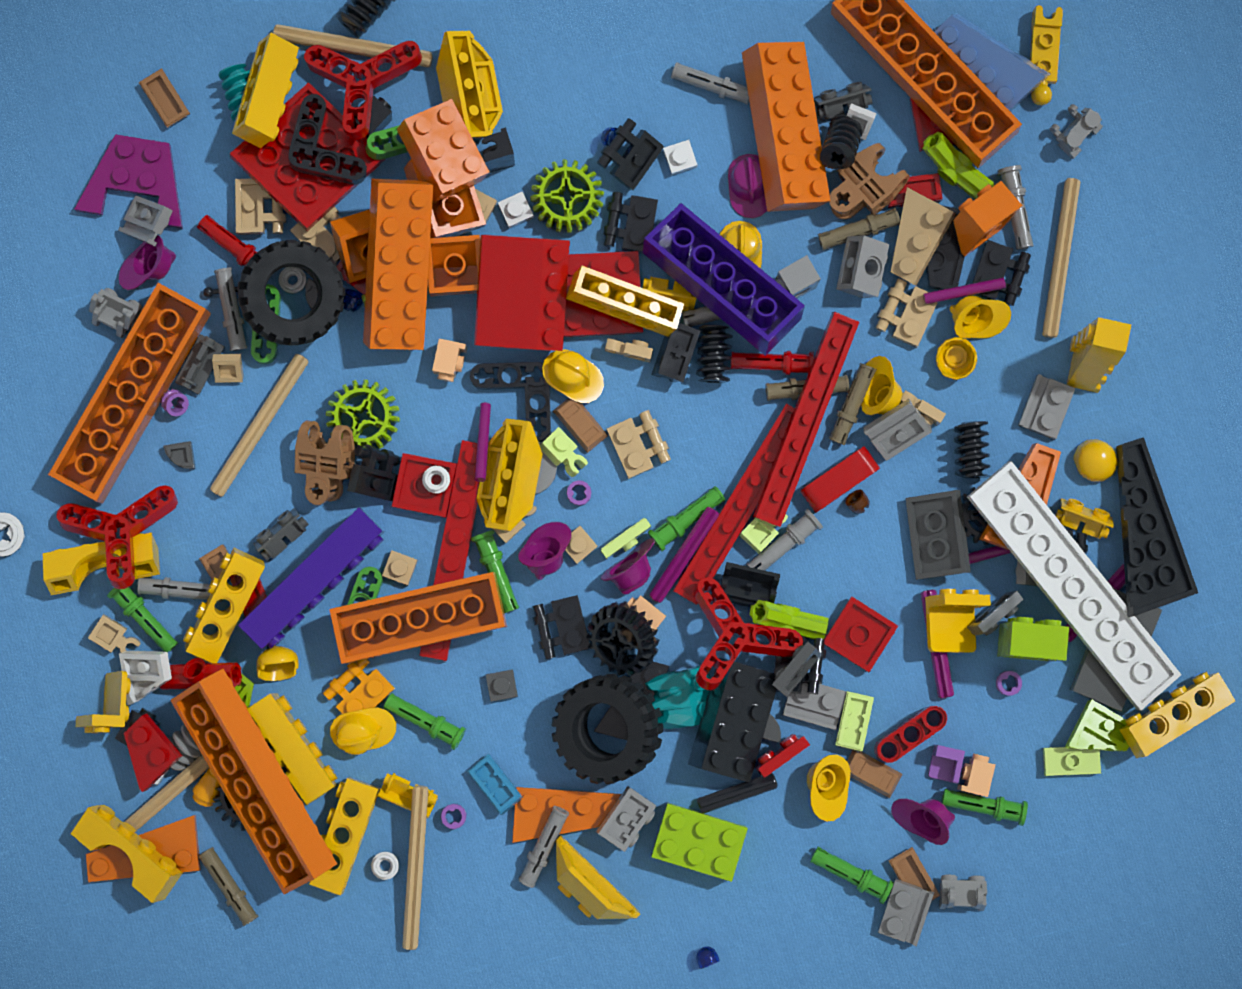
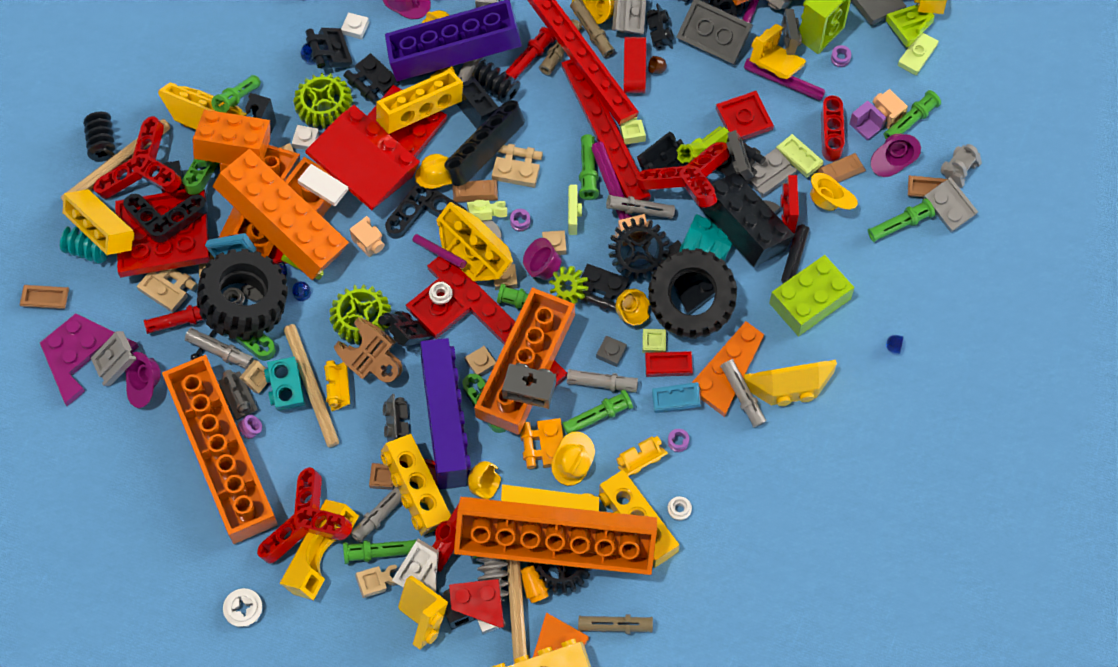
camera: 50 degrees left, 20 degrees down
light grey piece [89,288,142,338] -> none
dark grey tile [163,441,196,469] -> none
tan axle [402,785,428,950] -> none
light grey bracket [596,786,656,852] -> none
magenta piece [601,538,655,594] -> none
tan plate [605,338,653,363] -> none
light grey pin [747,509,823,571] -> none
none -> dark azure tile [205,233,257,258]
none -> bright green pin [211,75,261,113]
none -> teal brick [264,356,305,411]
none -> clear blue hinge [292,281,311,301]
none -> white tile [298,164,348,206]
none -> yellow hinge [324,360,350,412]
none -> black beam [444,100,525,186]
none -> dark grey brick [502,363,556,409]
none -> lime gear [549,266,588,304]
none -> light grey pin [567,369,638,393]
none -> light grey pin [606,195,675,219]
none -> yellow hair [615,288,650,326]
none -> yellowish green tile [642,329,666,353]
none -> red tile [645,351,693,377]
none -> black hinge [646,3,674,50]

